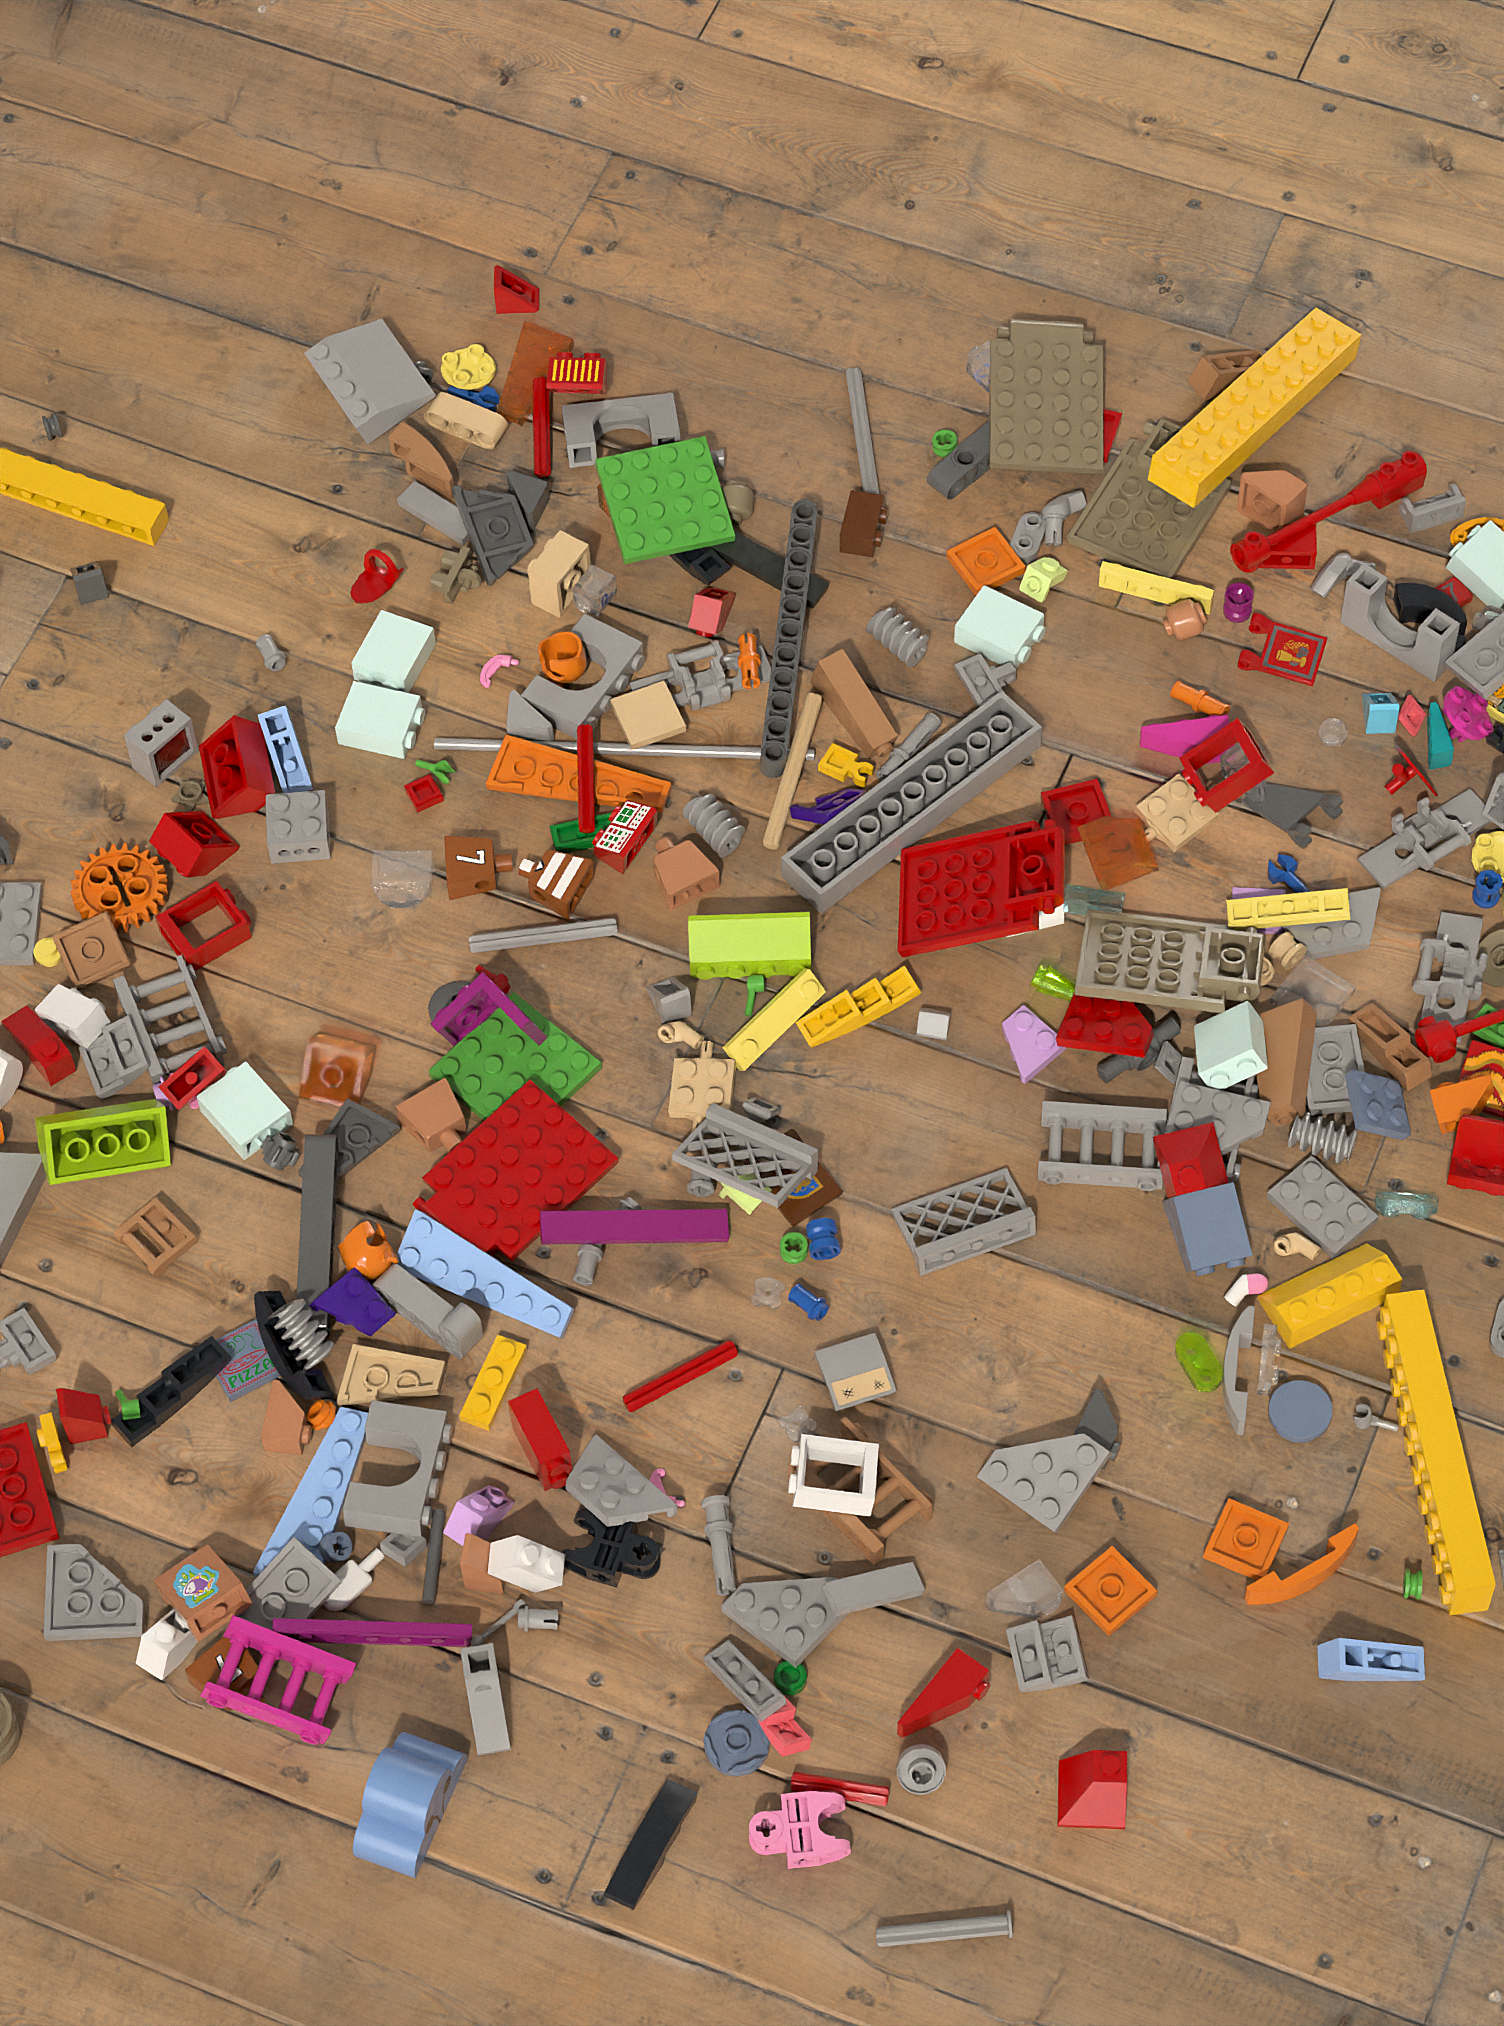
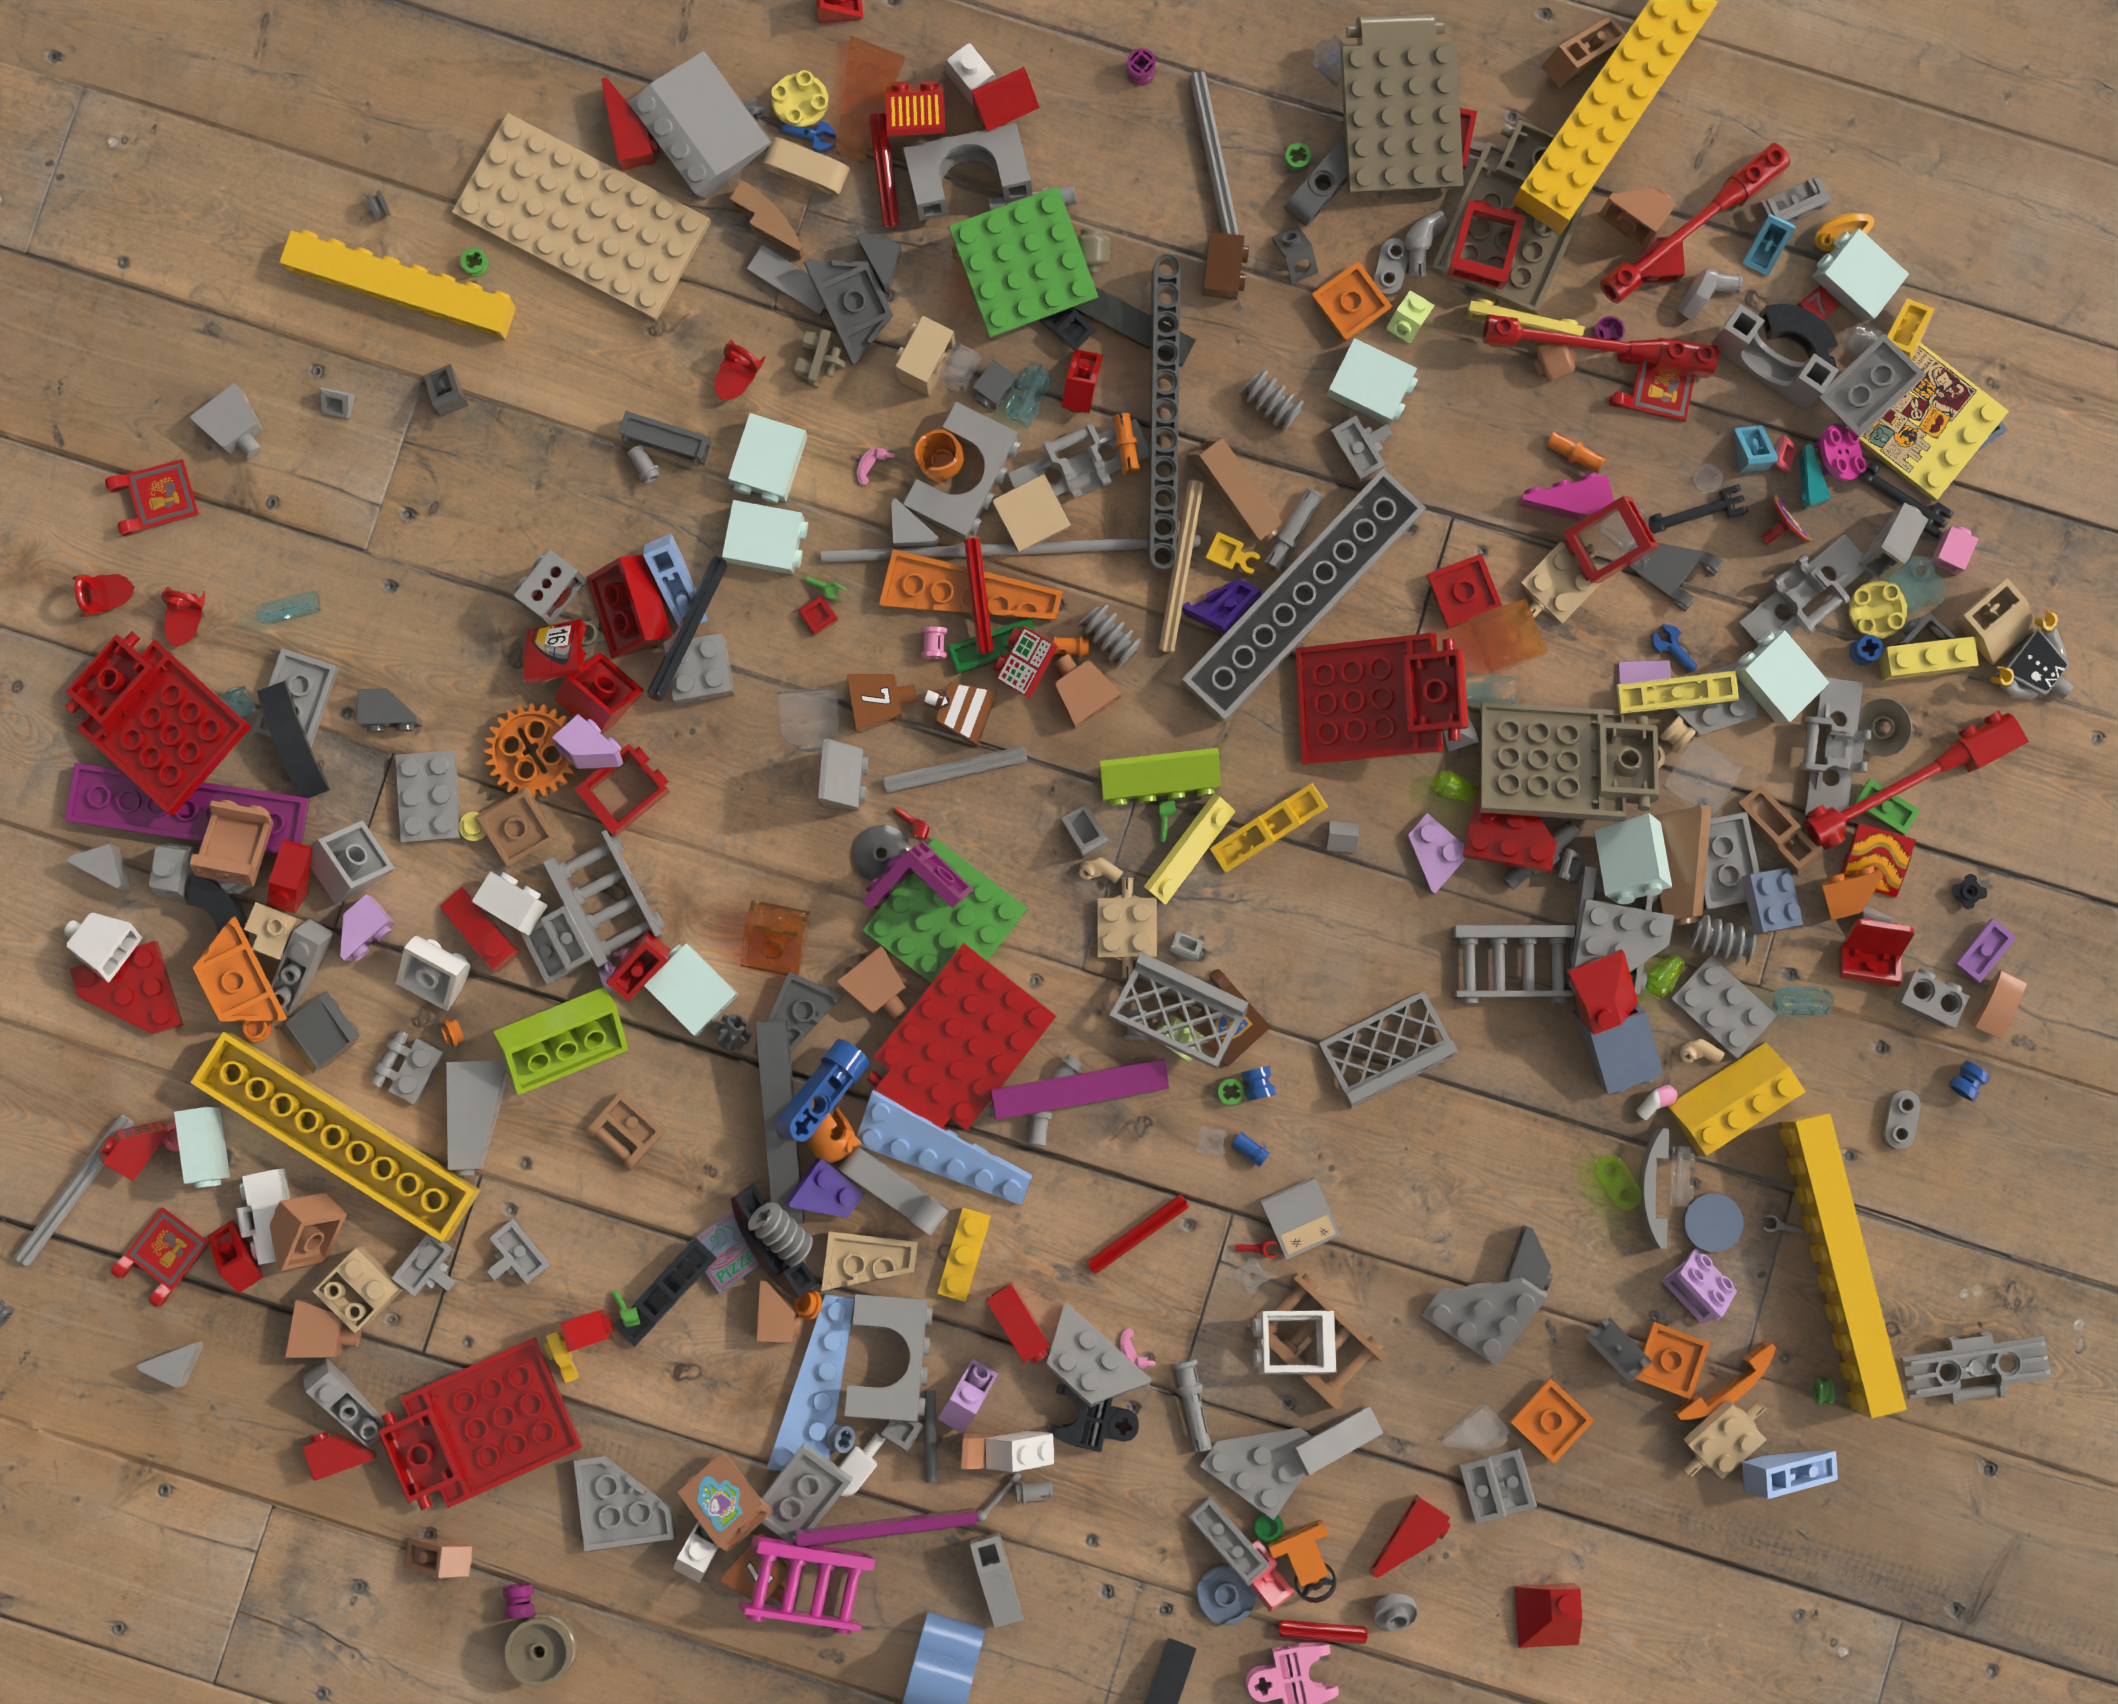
camera: 10 degrees left, 25 degrees up
none -> tan plate [452,113,711,321]
none -> bright green bush [461,248,489,277]
none -> red slope [523,619,586,684]
none -> lavender slope [552,714,623,769]
none -> red slope [601,77,659,170]
none -> dark grey container [618,411,712,467]
none -> black axle [647,556,727,702]
none -> blue beam [775,1039,870,1141]
none -> light grey slope [818,739,869,811]
none -> bright pink bush [921,627,947,660]
none -> white torso [943,43,996,108]
none -> red slope [971,67,1040,132]
none -> dark grey brick [973,359,1017,411]
none -> clear light blue hinge [1006,364,1053,428]
none -> orange pin [1053,635,1089,658]
none -> magenta wheel [1126,48,1156,86]
none -> red hand [1235,1240,1278,1258]
none -> orange piece [1267,1520,1337,1603]
none -> dark grey bracket [1272,226,1318,283]
none -> light grey slope [1443,716,1479,752]
none -> red window [1447,200,1525,290]
none -> red bar [1483,314,1719,379]
none -> dark grey hinge [1585,1318,1653,1383]
none -> clear neon green cone [1645,953,1686,998]
none -> black hinge [1648,484,1749,534]
none -> lavender bracket [1662,1248,1737,1325]
none -> tan plate [1683,1399,1767,1480]
none -> light aqua brick [1734,630,1830,724]
none -> medium azure slope [1742,213,1796,276]

